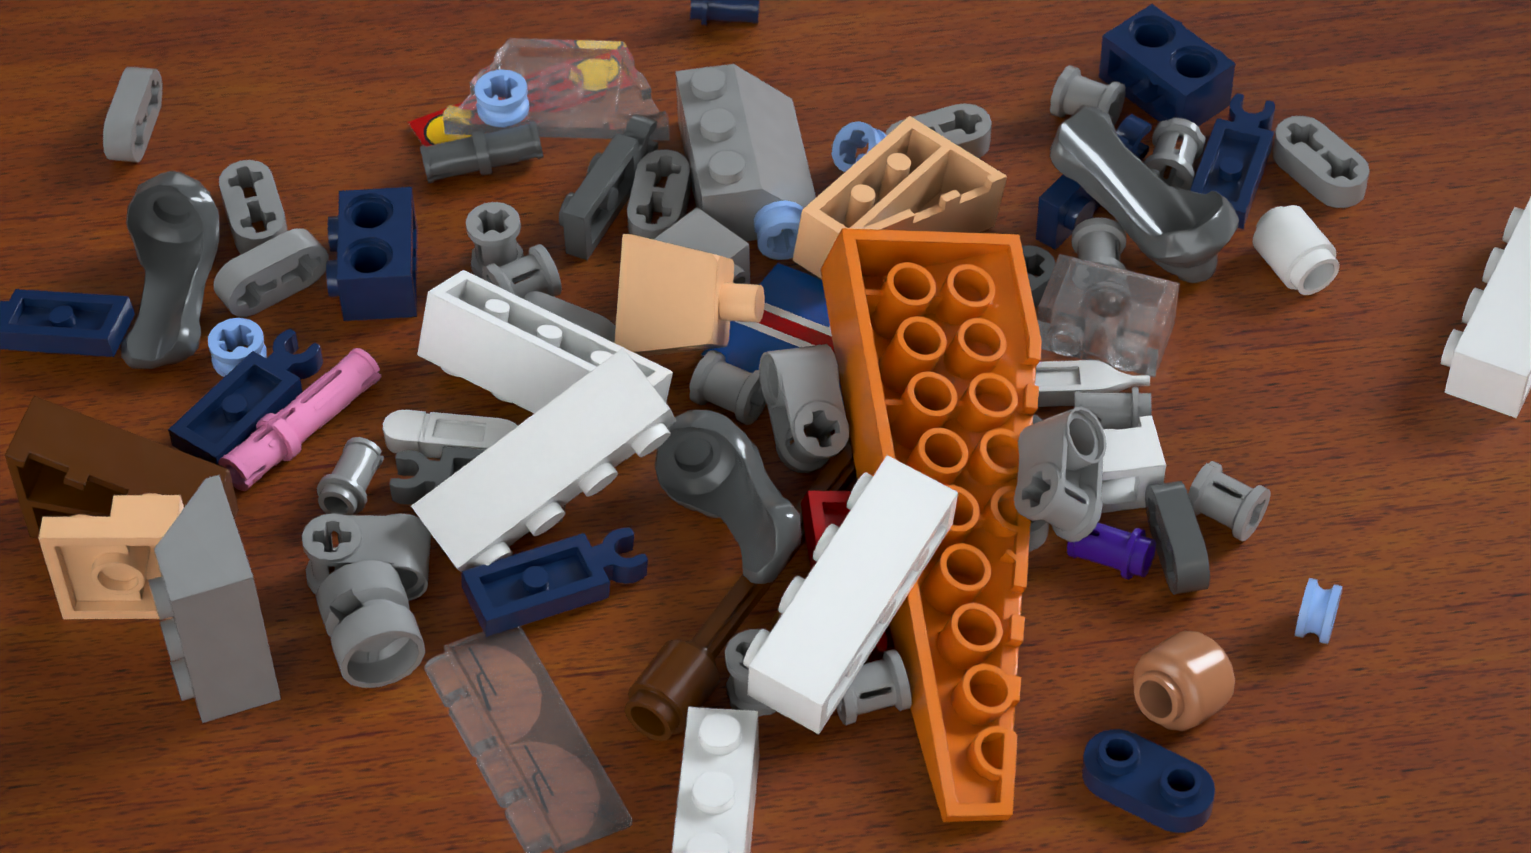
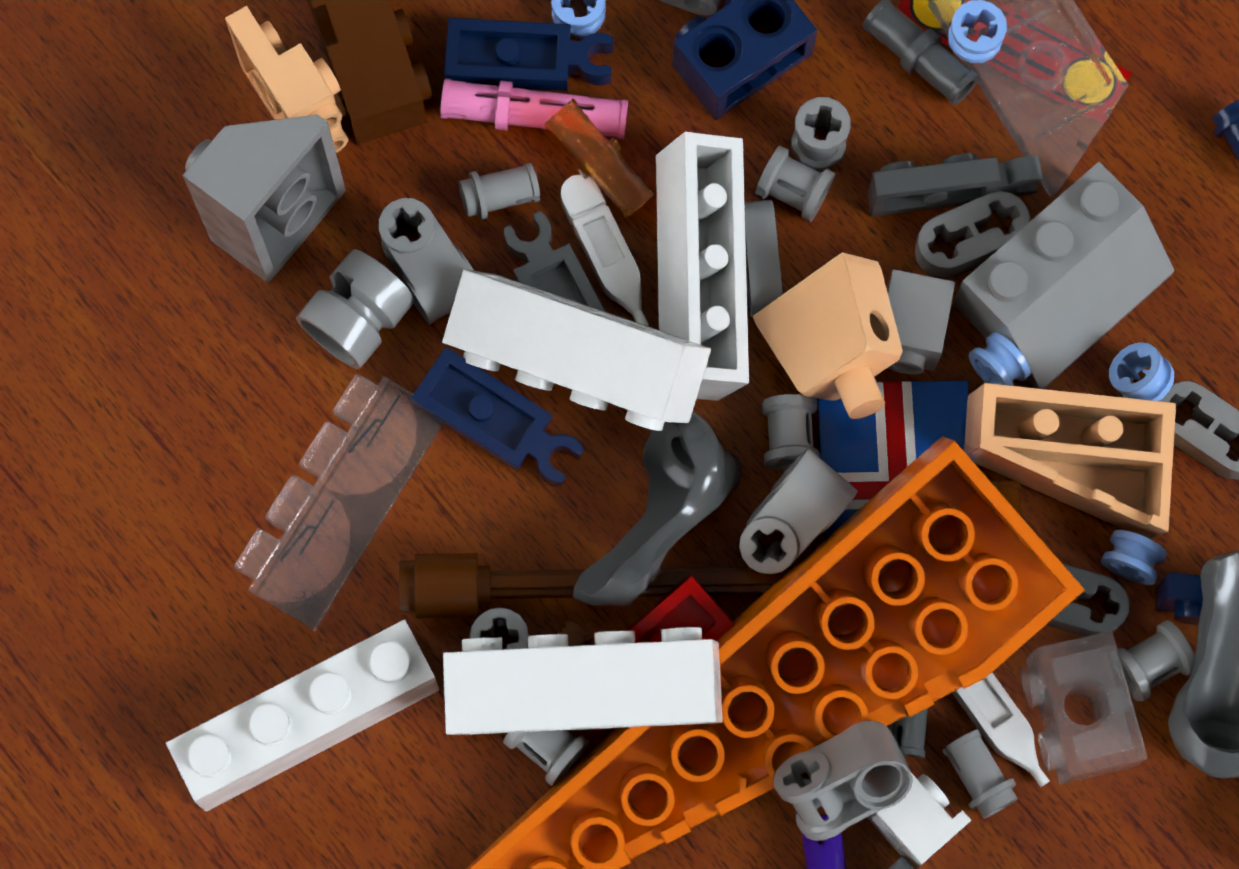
camera: 55 degrees right, 25 degrees up
none -> clear orange pin [543,98,655,219]
none -> light blue bush [1101,530,1167,585]

